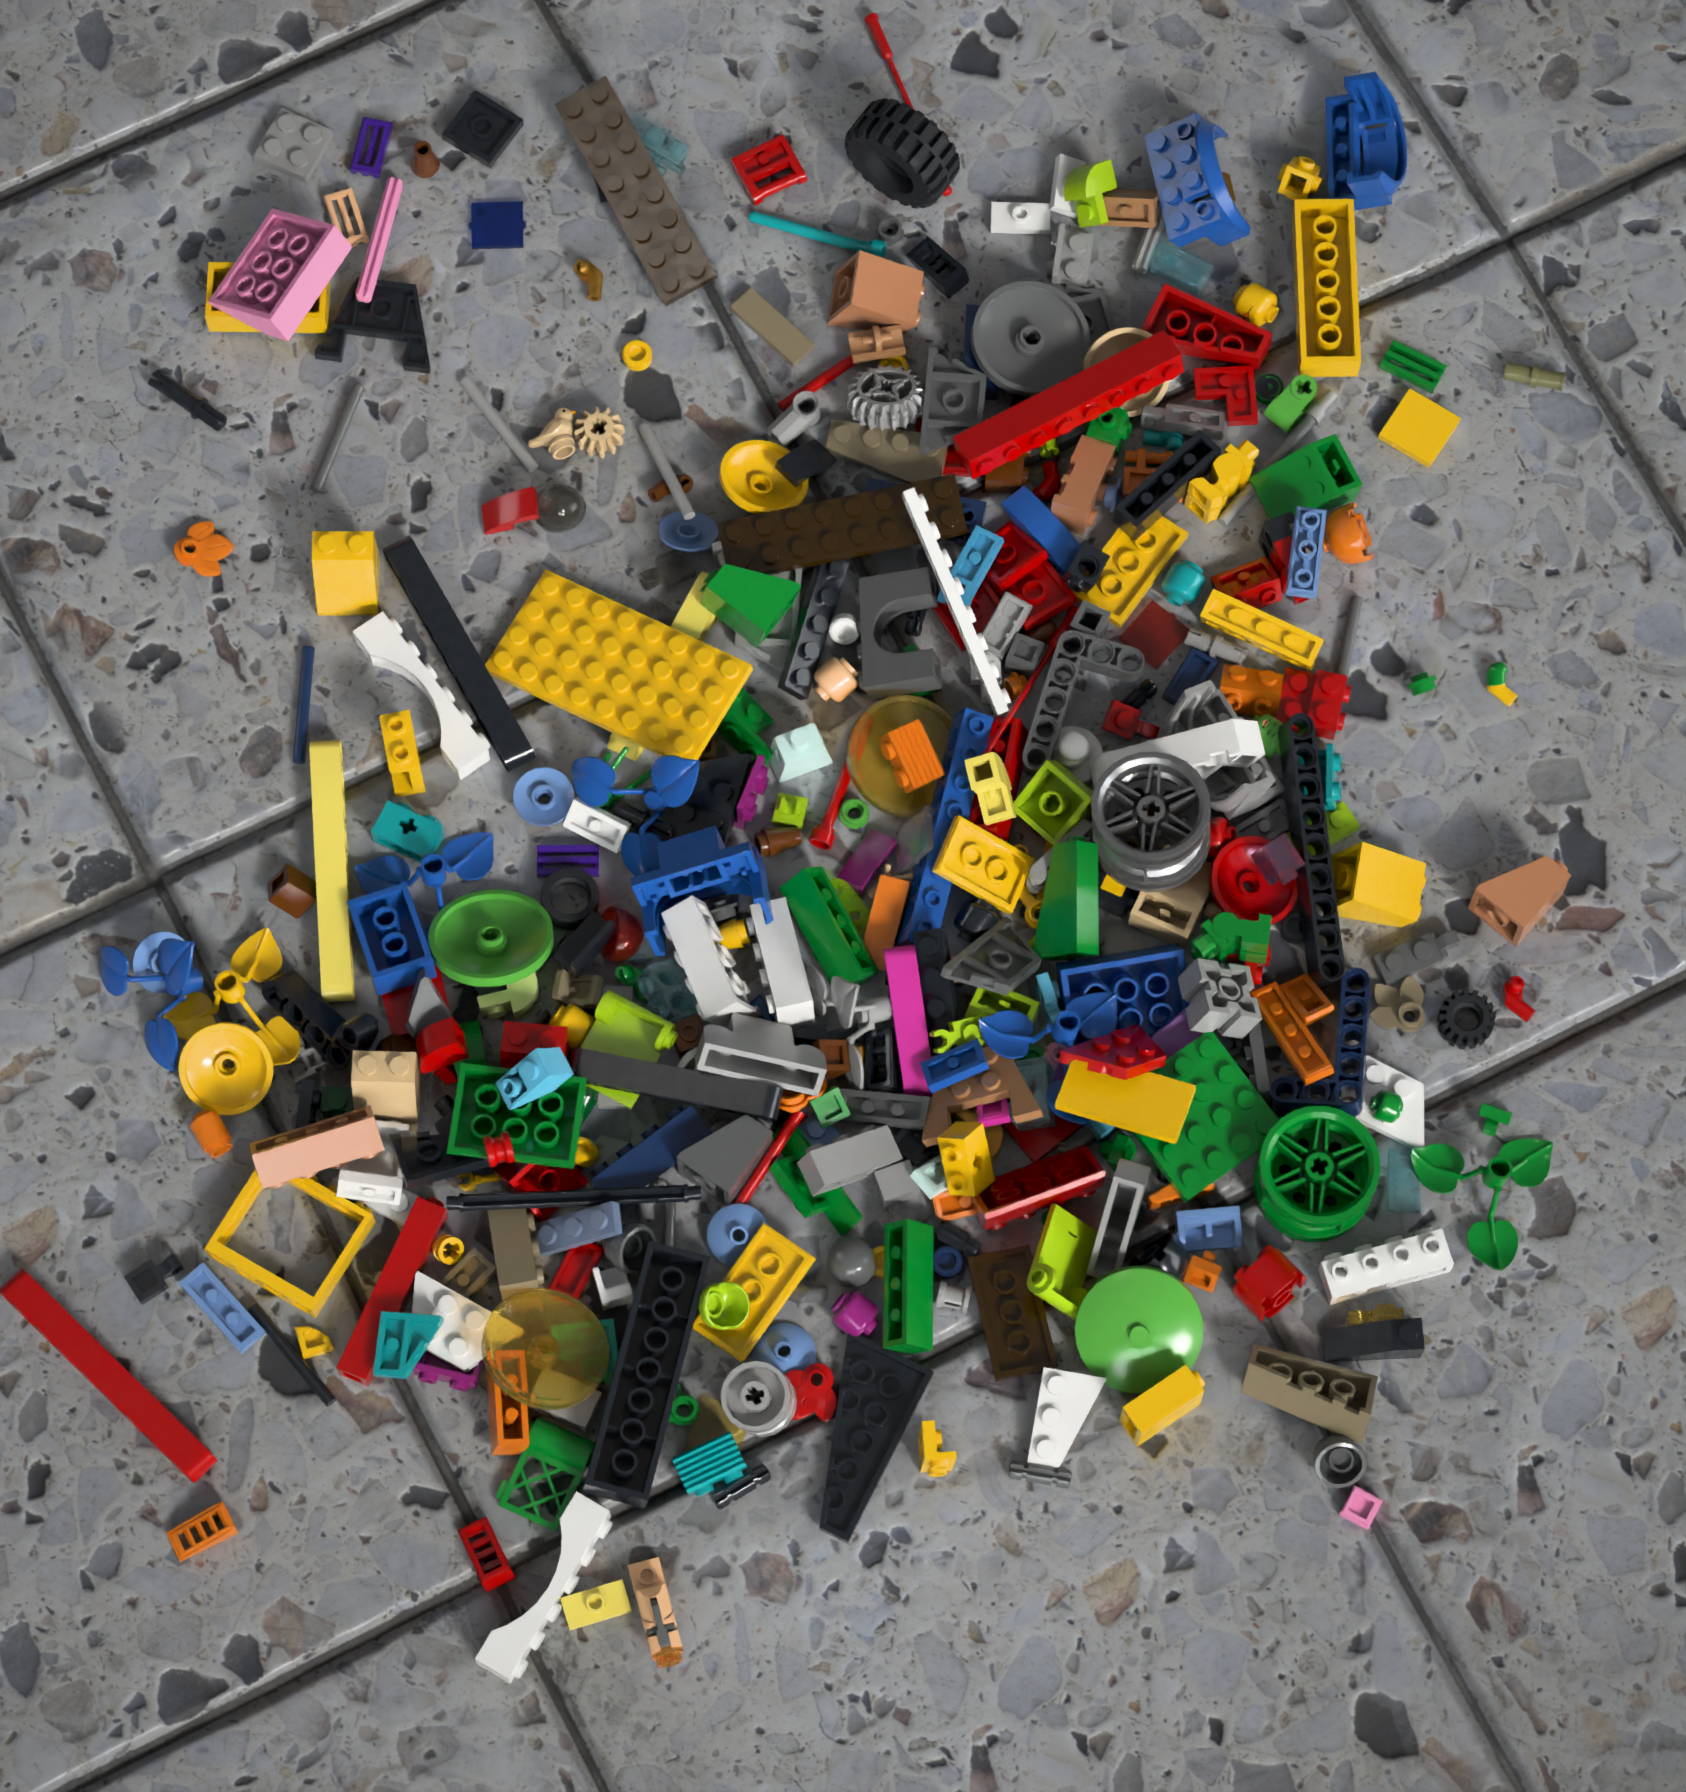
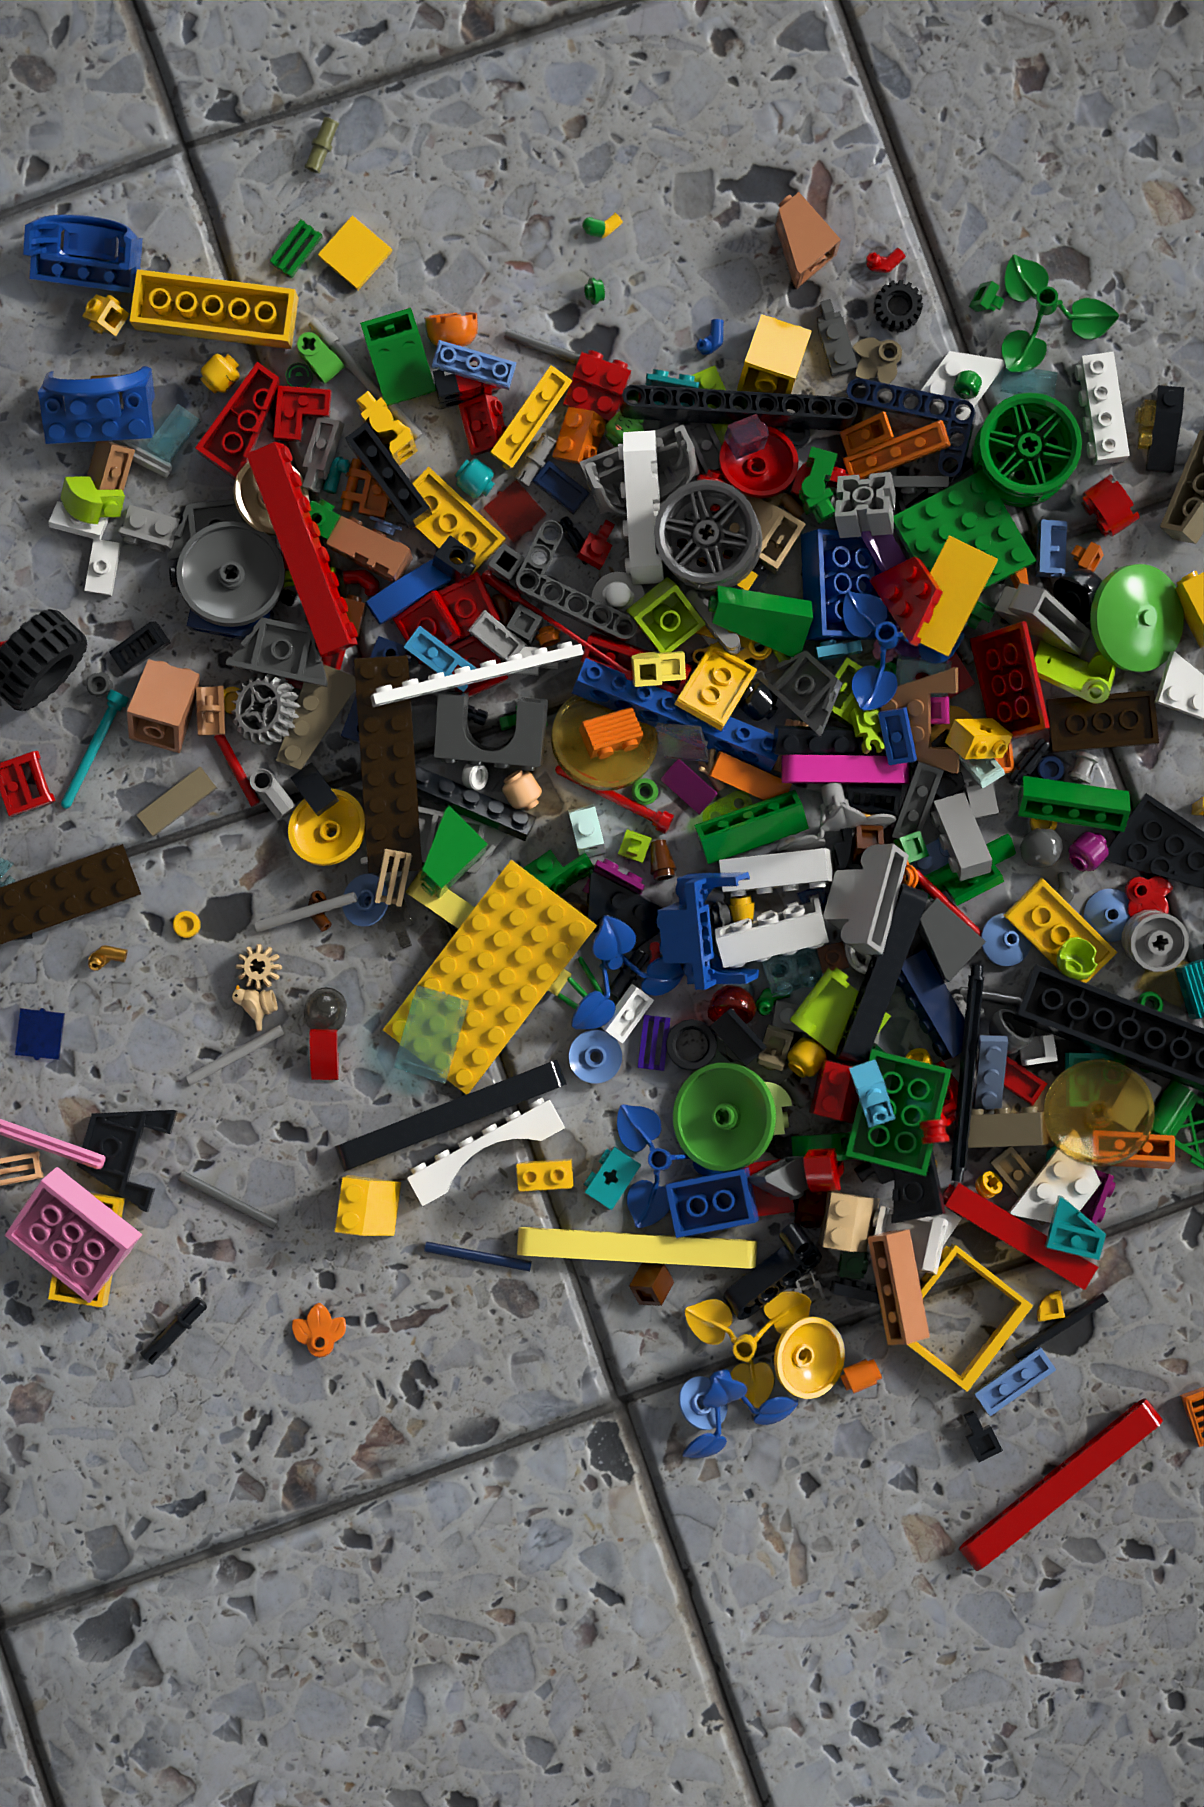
camera: 80 degrees left, 15 degrees up
none -> tan tile [374,849,412,907]
none -> clear light blue piece [394,985,469,1083]
none -> blue arm [696,319,724,355]

